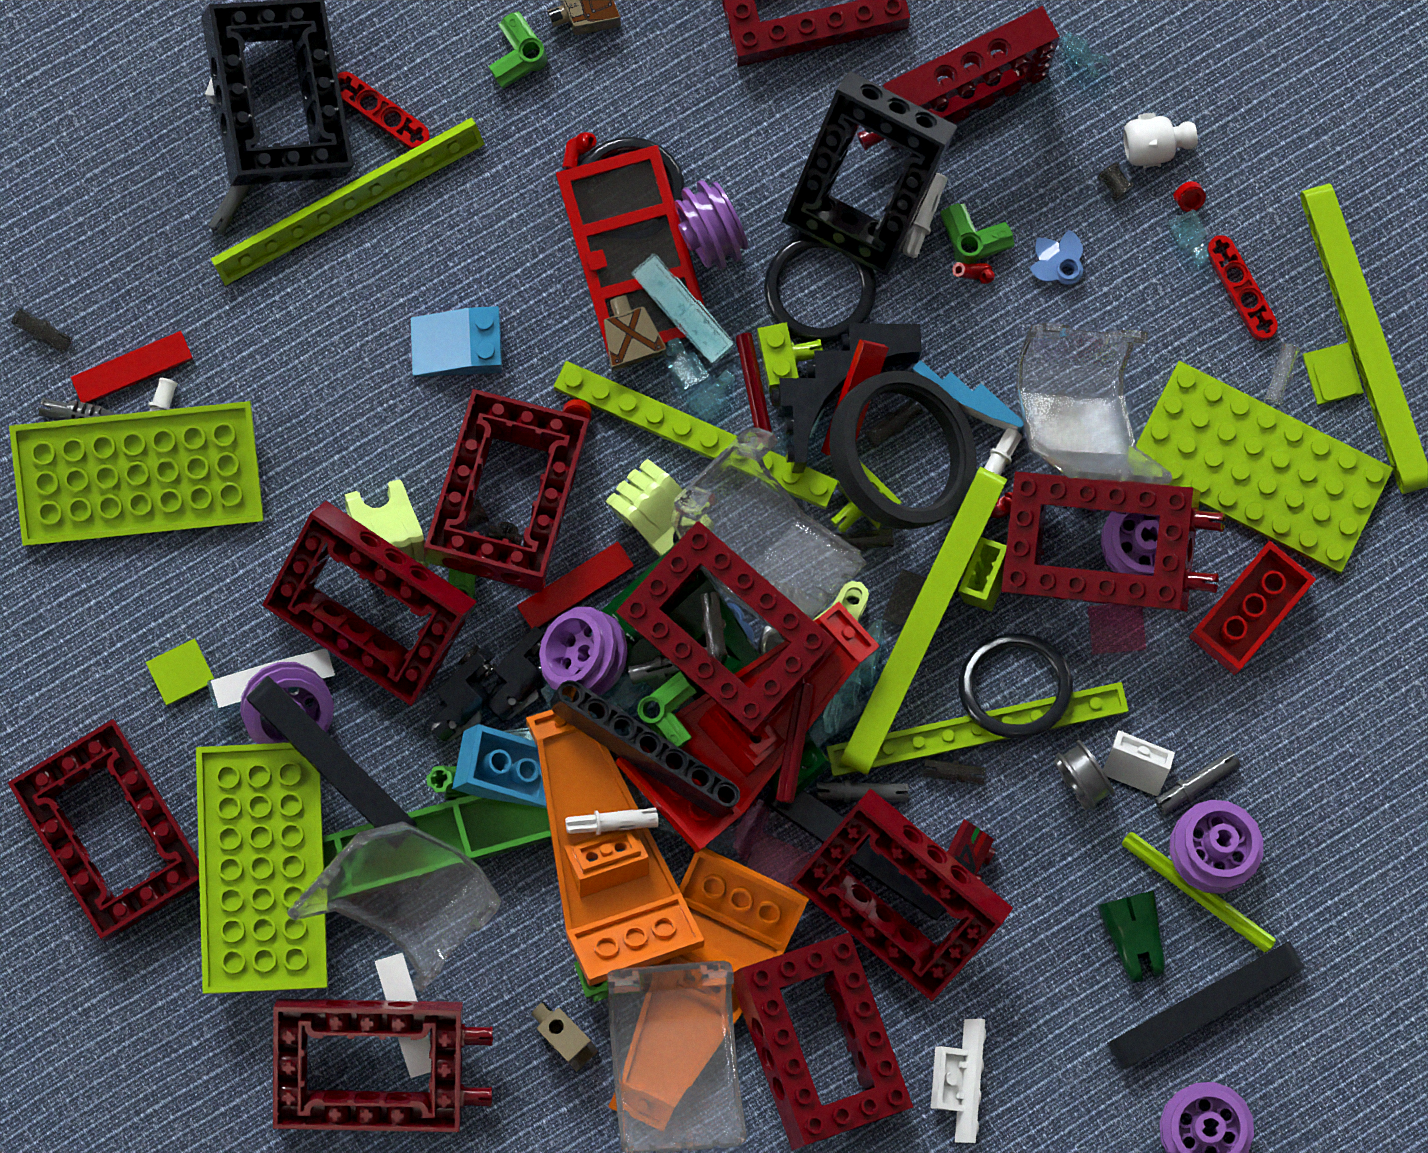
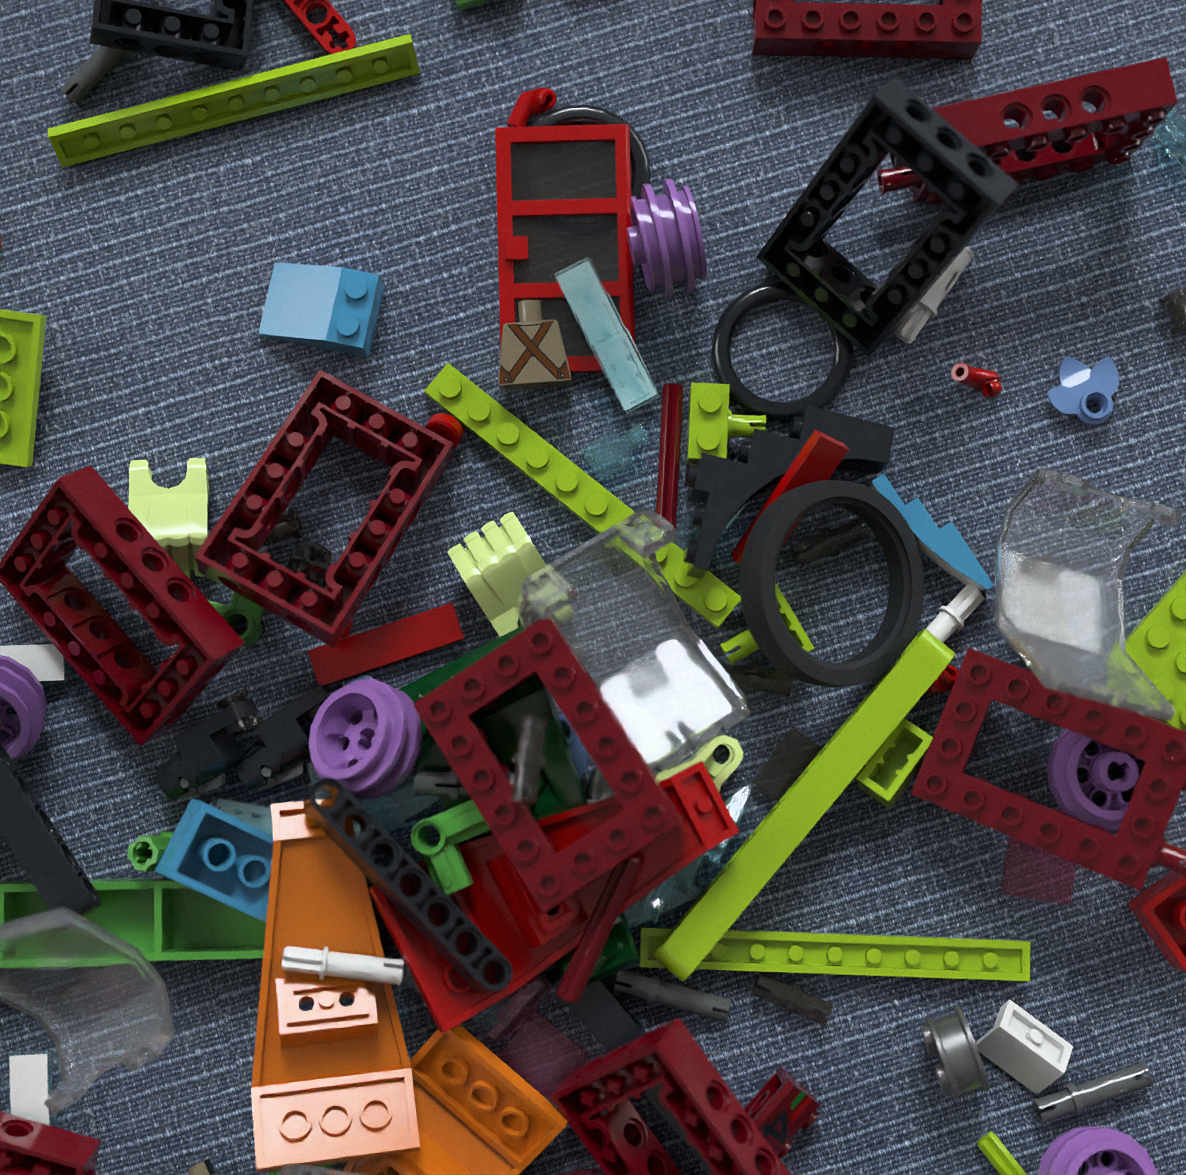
camera: 20 degrees right, 5 degrees up
clear light blue plate [663,337,710,393] -> none
bright green piece [940,203,1015,264] -> none
black wedge [958,633,1073,738] -> none

